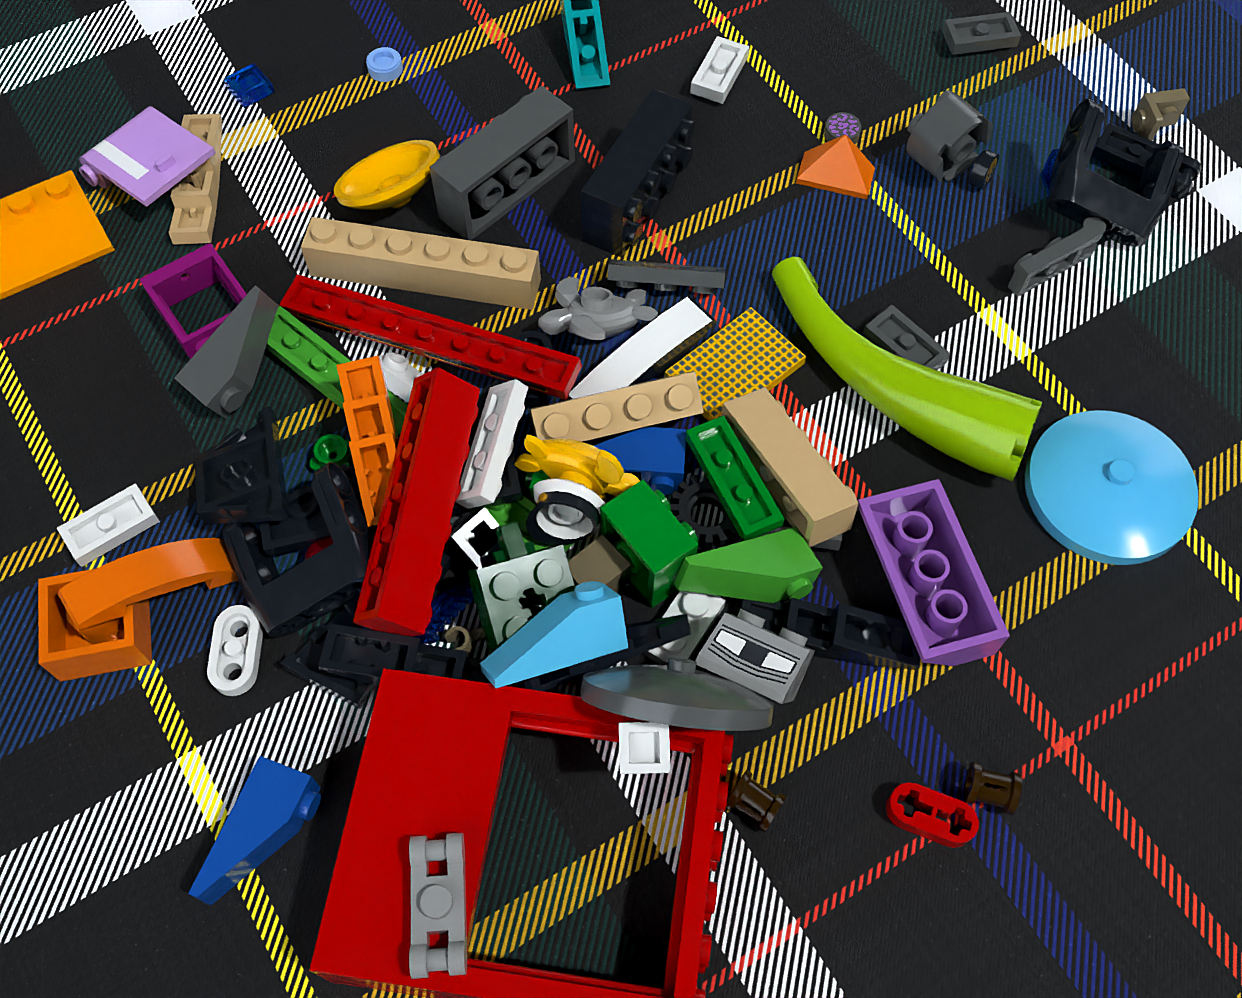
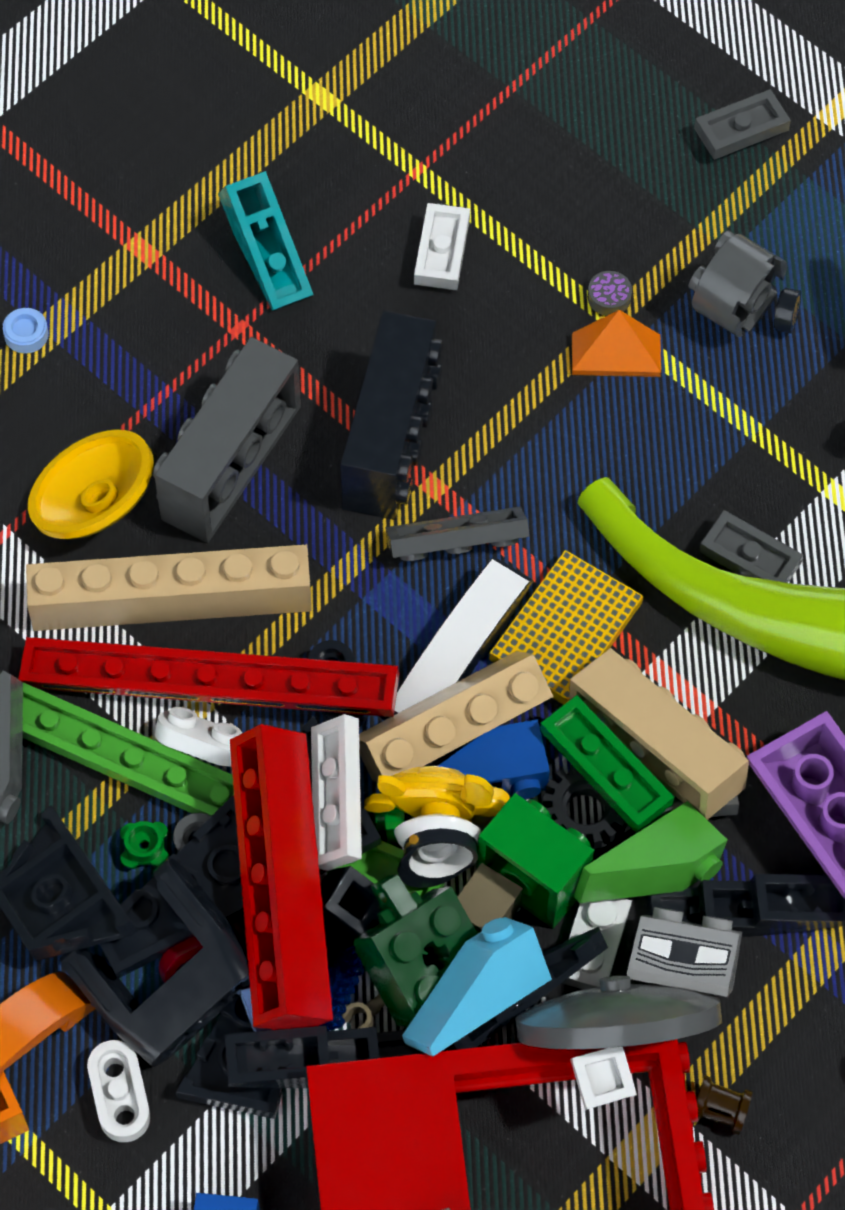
camera: 15 degrees left, 0 degrees up
orange slope [336,355,398,528] -> none
light grey animal [538,277,658,340] -> none

